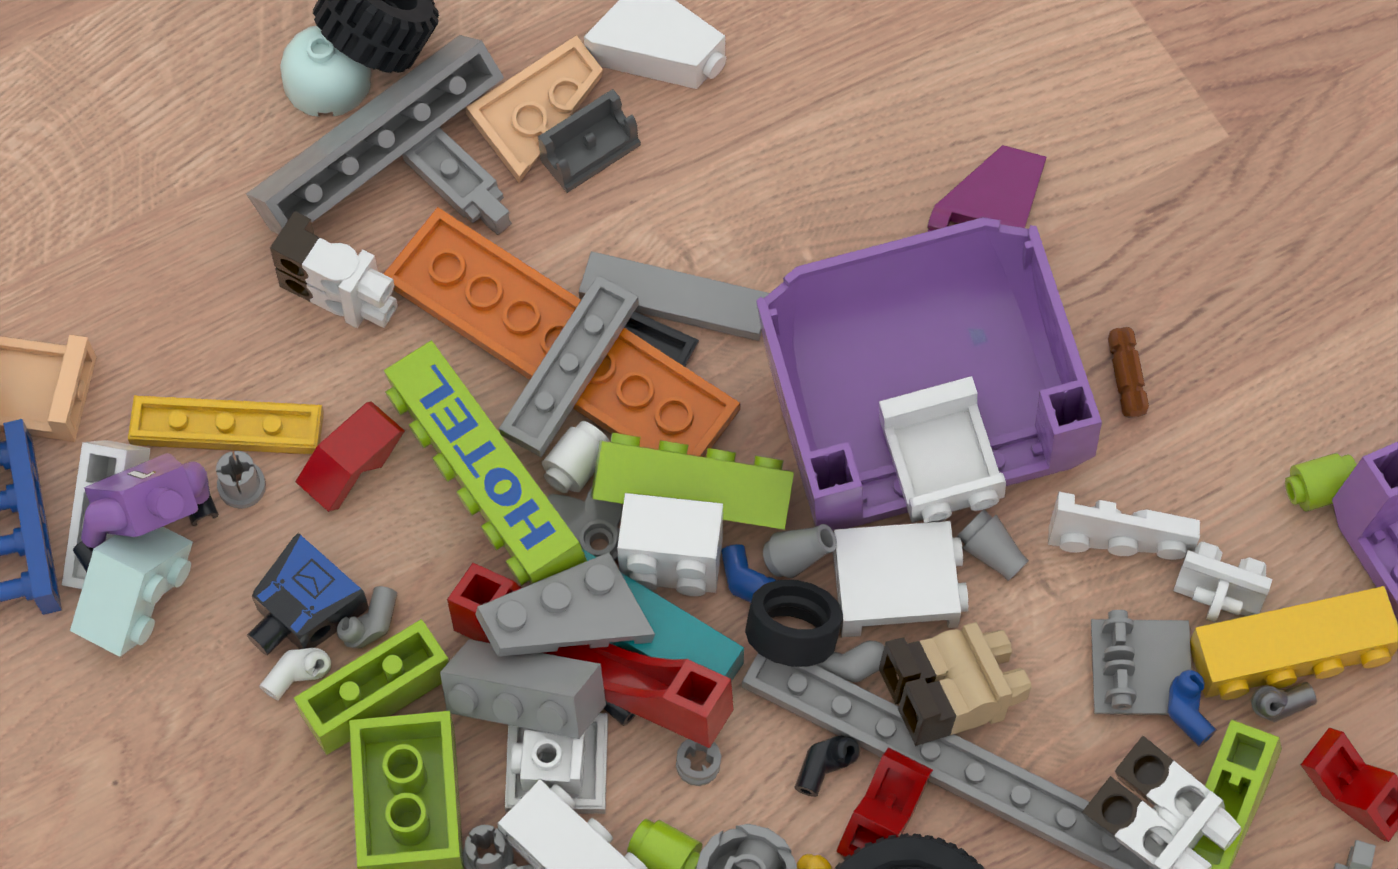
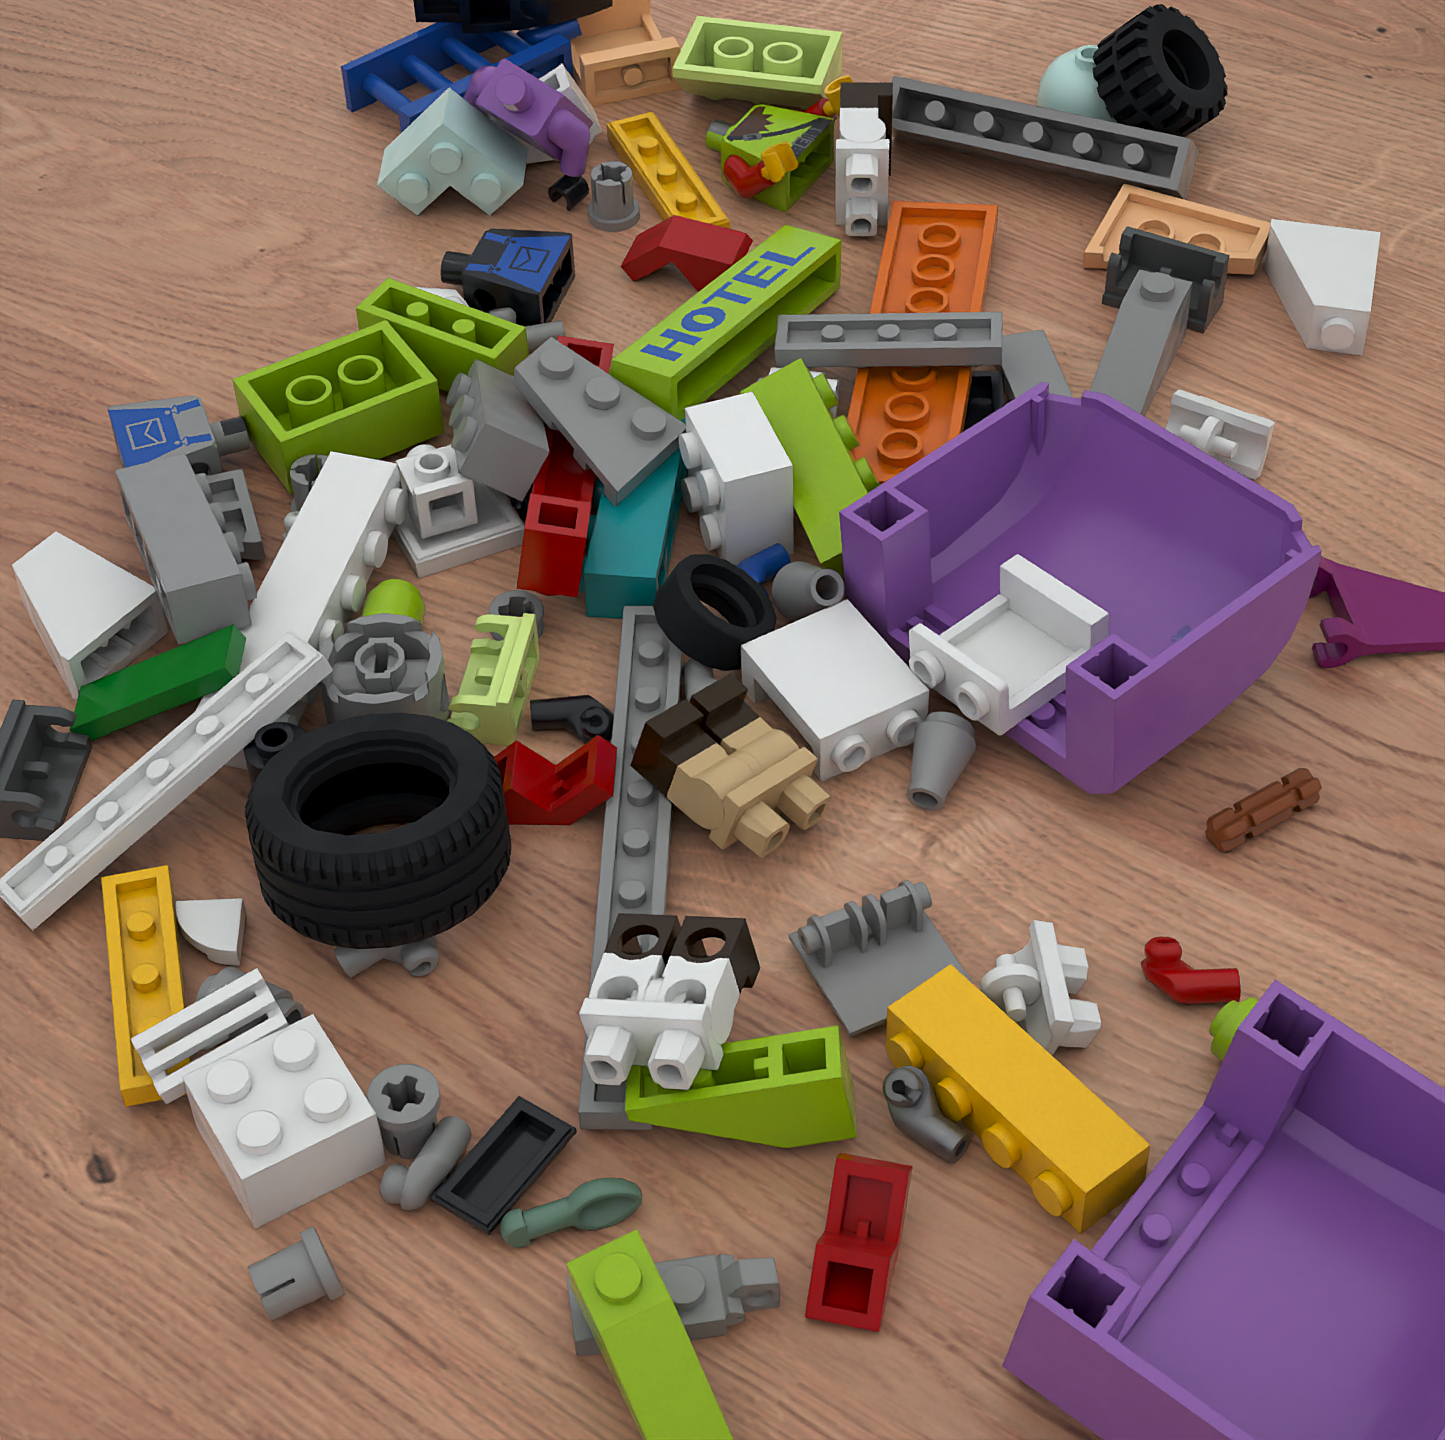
camera: 65 degrees right, 20 degrees down
light grey hinge [402,127,512,235] -> none
white wing [1048,491,1200,560] -> none
blue arm [1167,670,1217,747] -> none
none -> yellowish green hinge [447,613,540,746]
none -> yellowish green slope [672,16,842,110]
none -> torso [705,75,853,212]
none -> light grey slope [1090,269,1192,417]
none -> red arm [1141,936,1241,1005]
none -> white hips [1166,389,1276,480]

